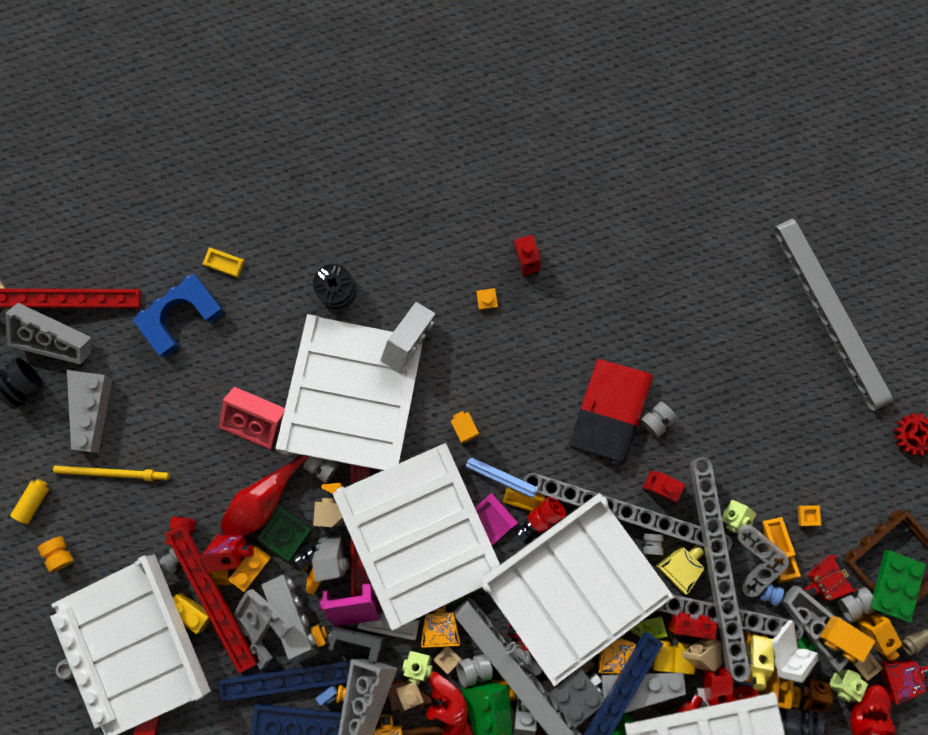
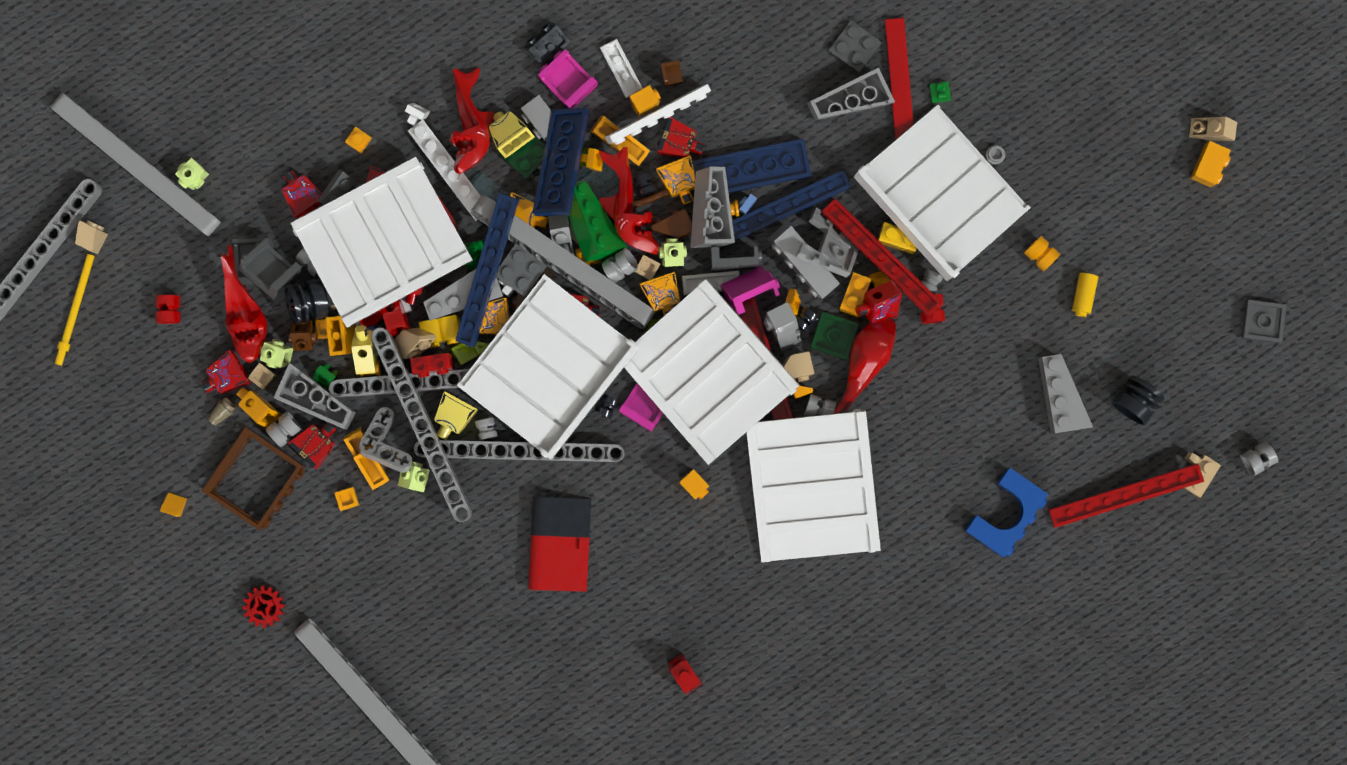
camera: 160 degrees right, 5 degrees up
light grey wedge [5,303,92,364] -> none
white plate [50,607,116,728] -> none
yellow bar [53,466,170,481] -> none
yellow tile [202,247,245,278] -> none
coral slope [219,387,285,450] -> none
light orange plate [311,624,328,647] -> none
black wheel [313,264,357,309] -> none
wedge [380,302,436,373] -> none
tan plate [397,681,424,710] -> none
light blue axle [466,458,538,498] -> none
light orange plate [476,288,498,310] -> none
yellow tile [502,487,546,511] -> none
light grey pin [506,642,542,676] -> none
red wheel [528,496,566,534] -> none
light grey wheel [640,401,678,438] -> none
red torso [642,471,685,504] -> none
medium blue wheel [760,583,784,606] -> none
white bracket [772,620,818,683] -> none
light orange brick [820,616,875,662] -> none
green plate [870,550,926,623] -> none

